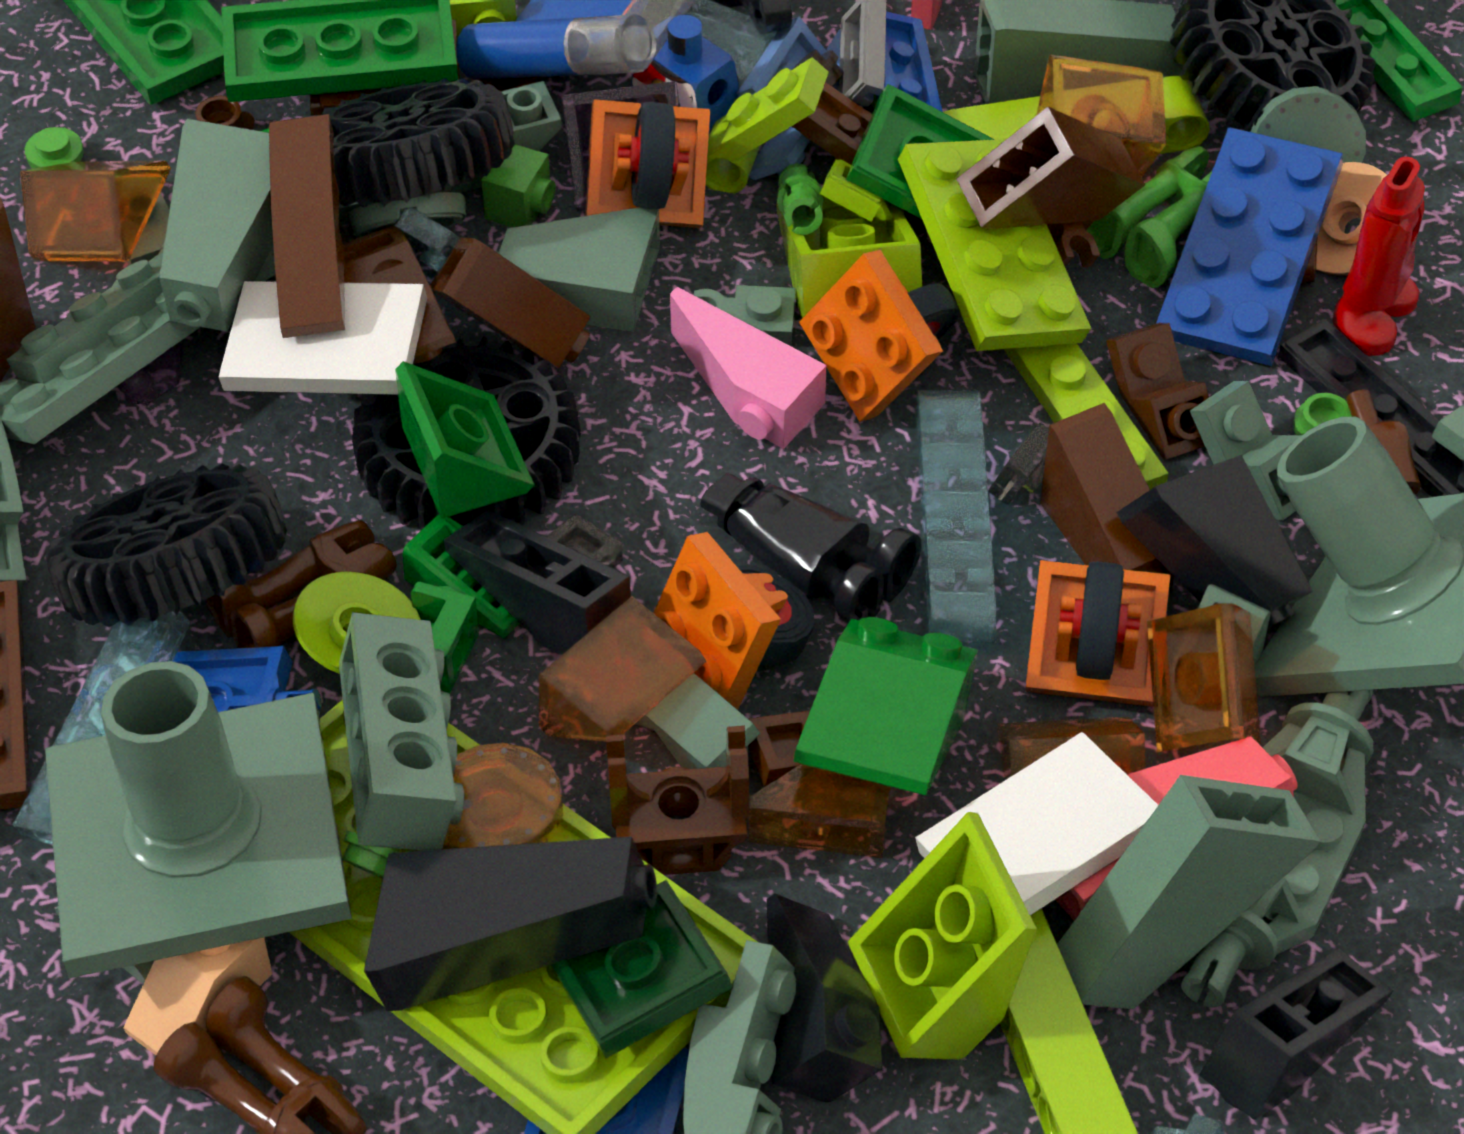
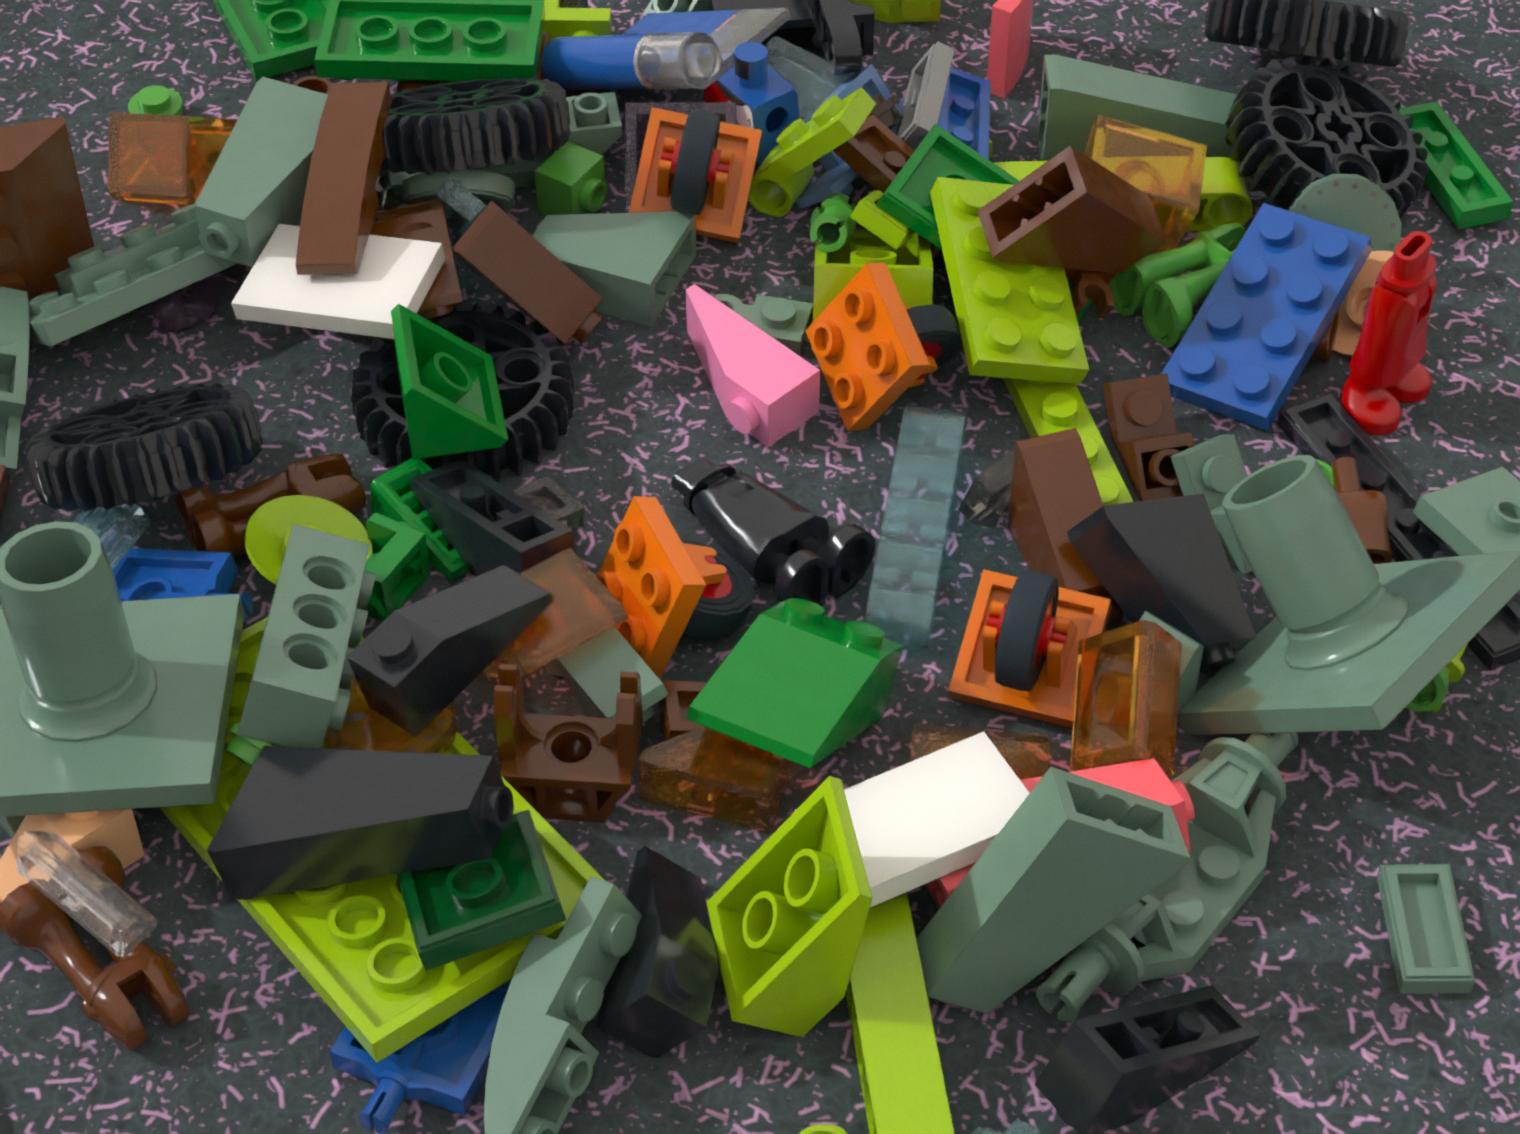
camera: 10 degrees right, 5 degrees down
none -> clear slope [17,830,158,958]
none -> black slope [346,565,554,737]

